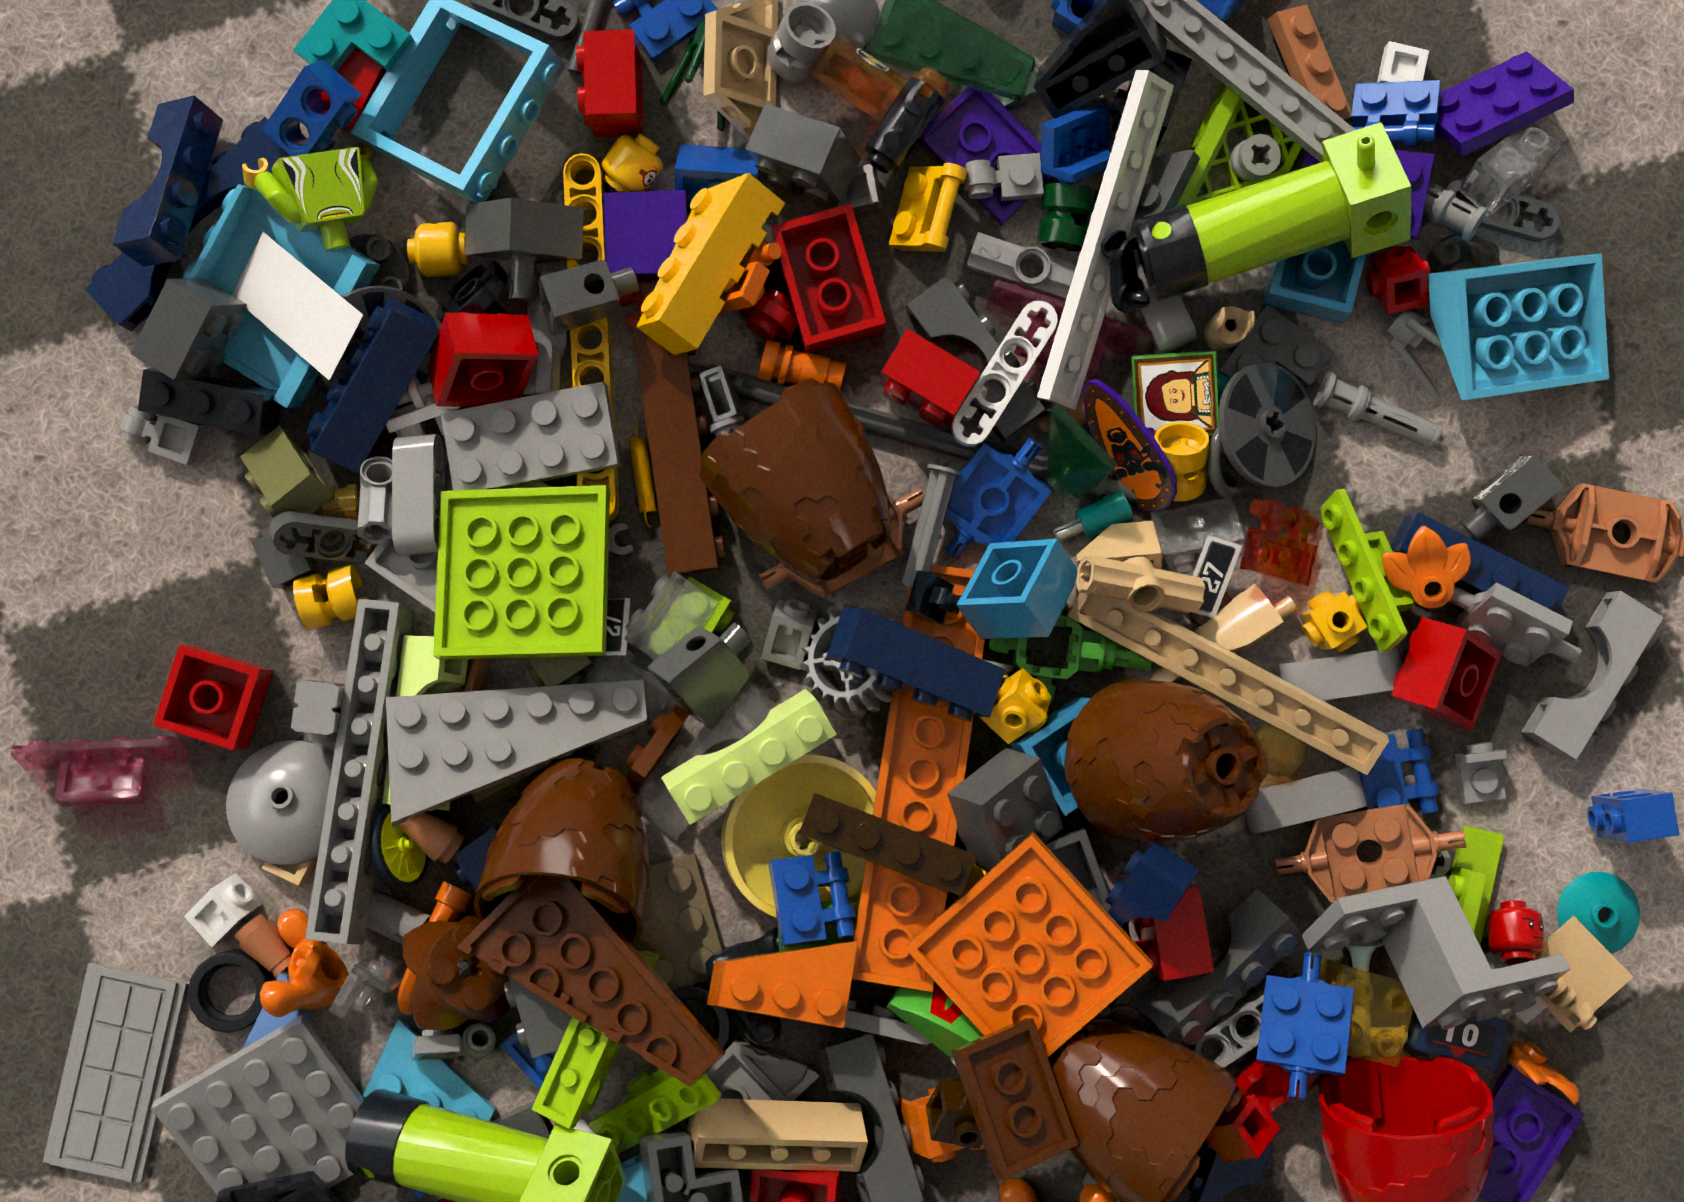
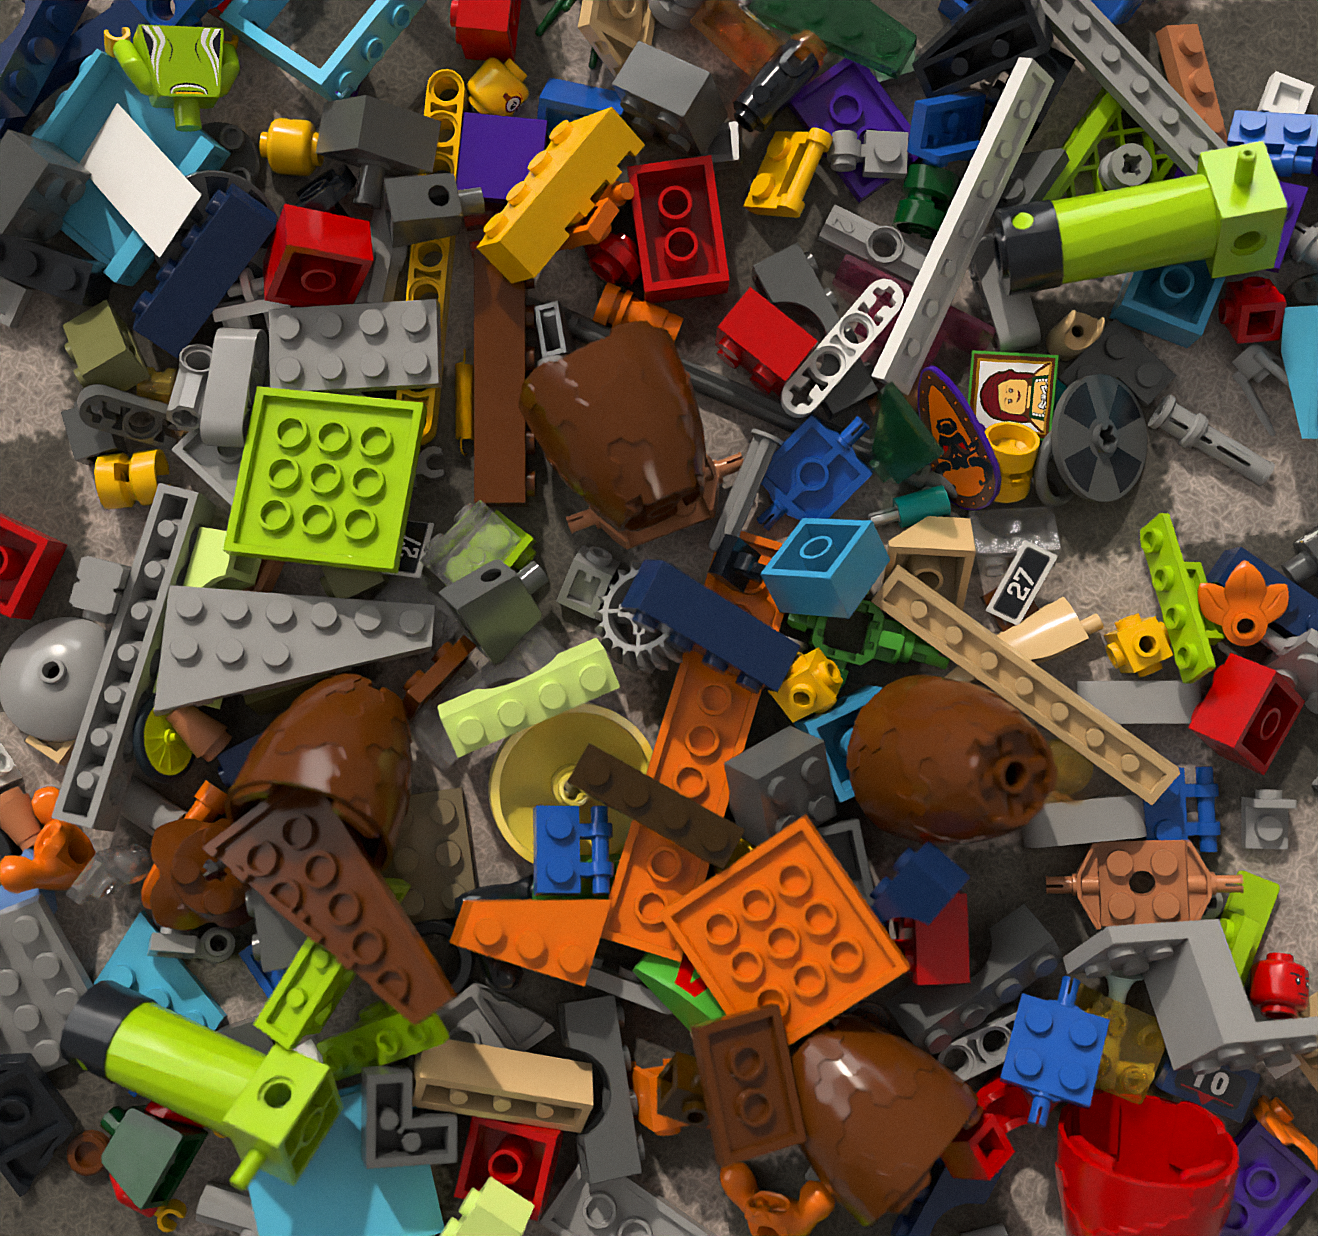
camera: 10 degrees right, 0 degrees up
tan piece [1075,555,1206,613] -> none
black piece [1101,229,1150,314] -> none
clear red plate [1240,499,1319,586] -> none

